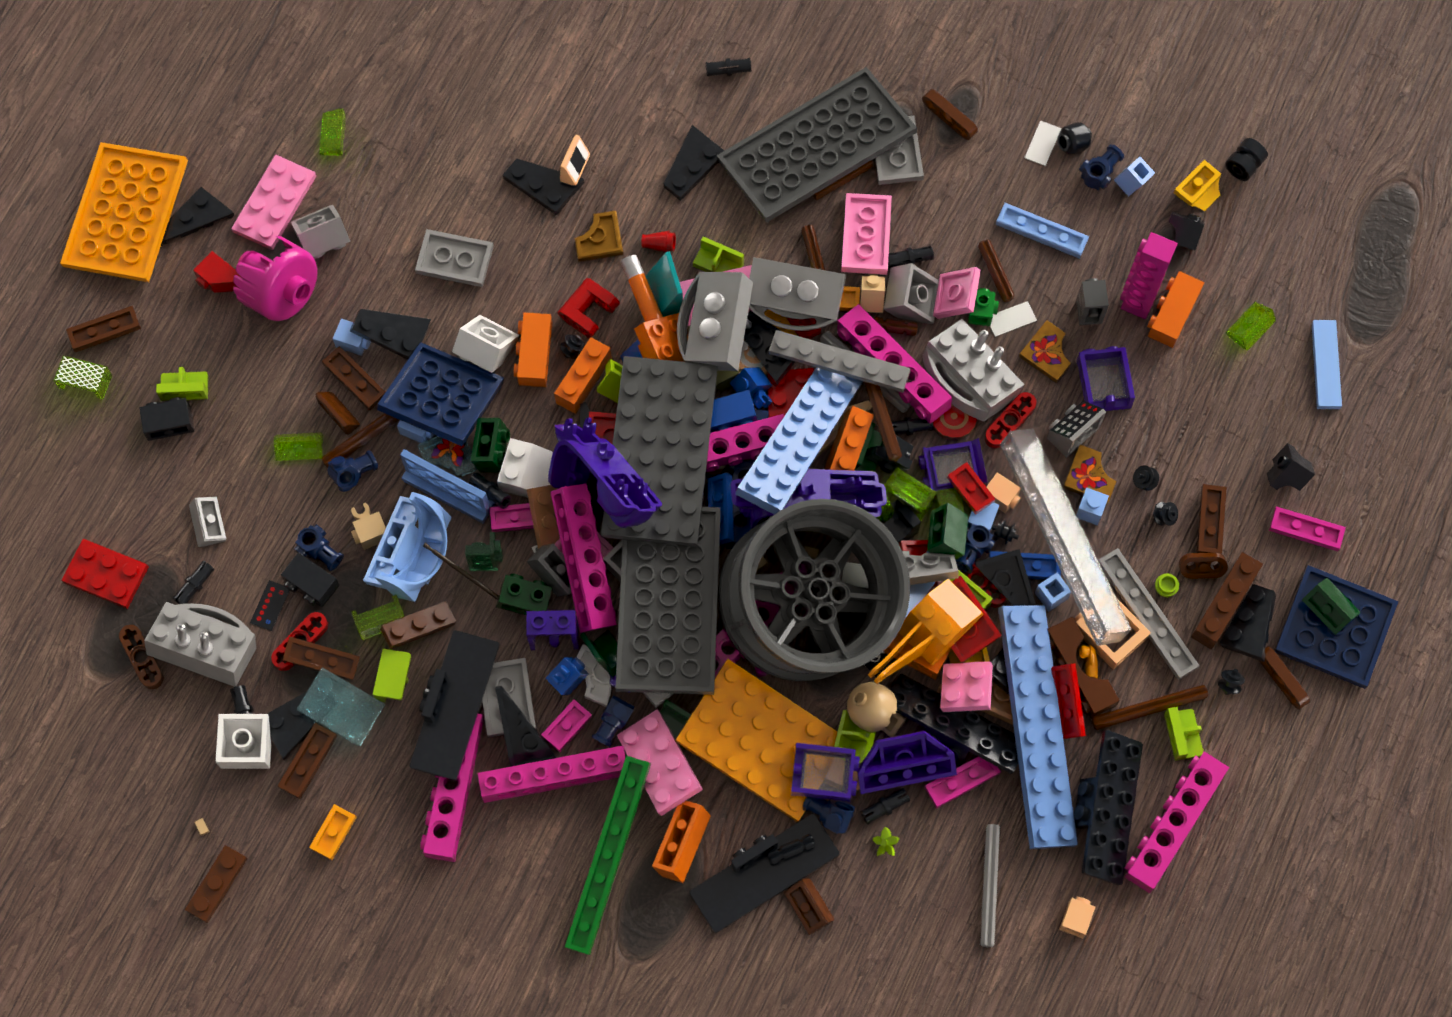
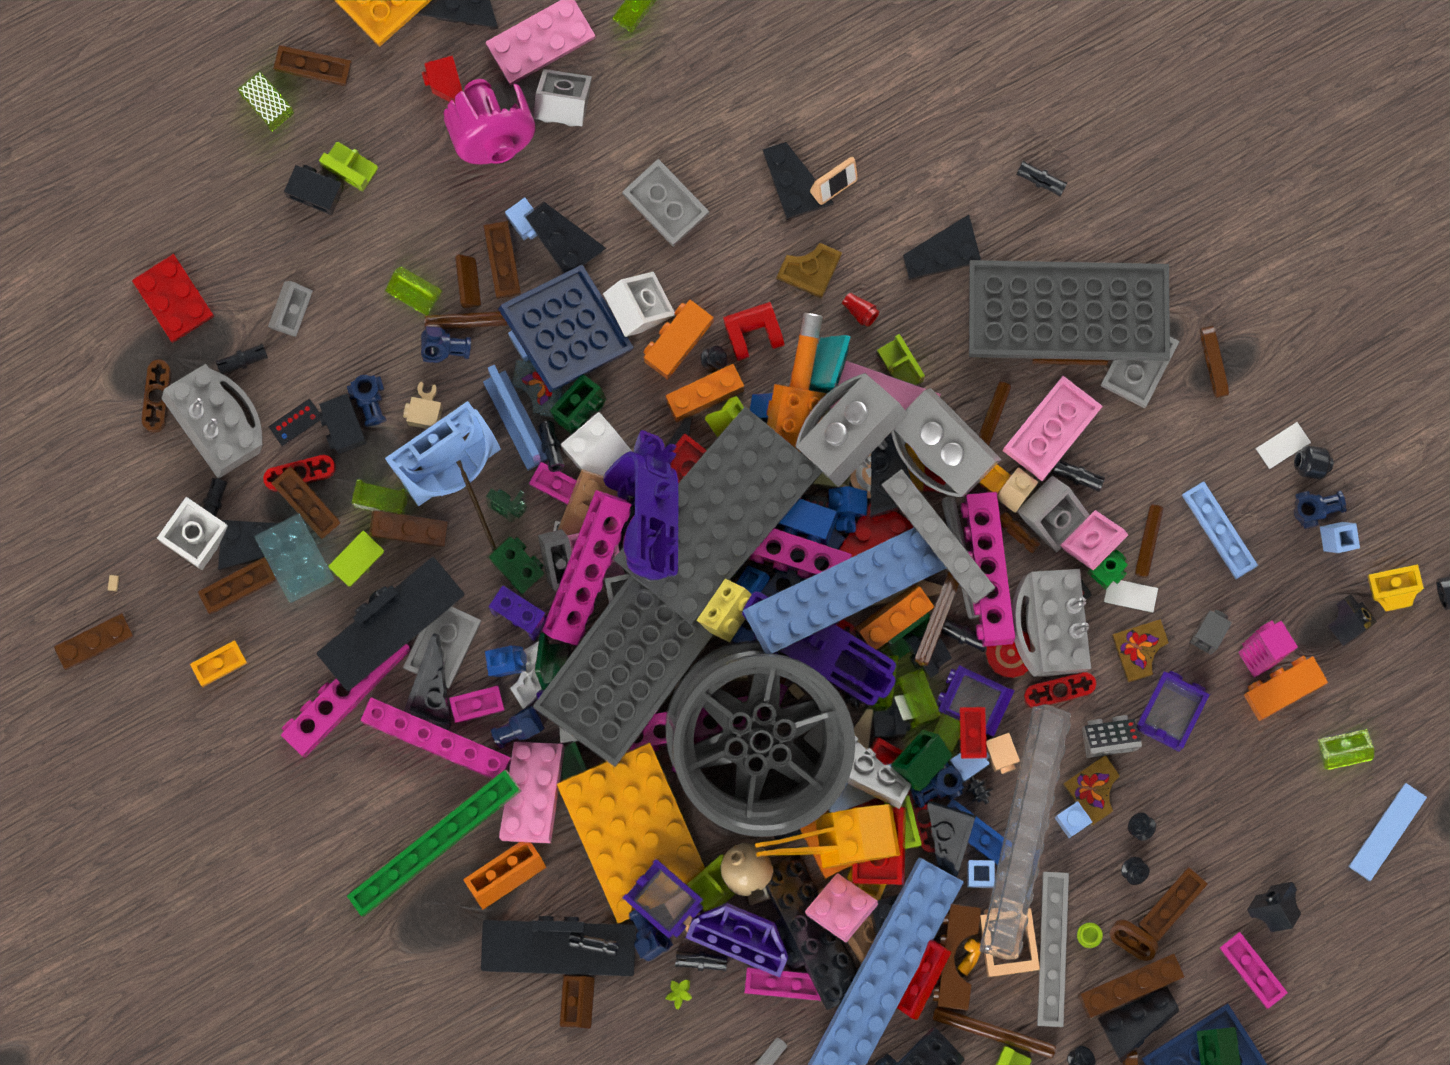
camera: 35 degrees right, 10 degrees up
none -> light yellow brick [697,579,752,642]

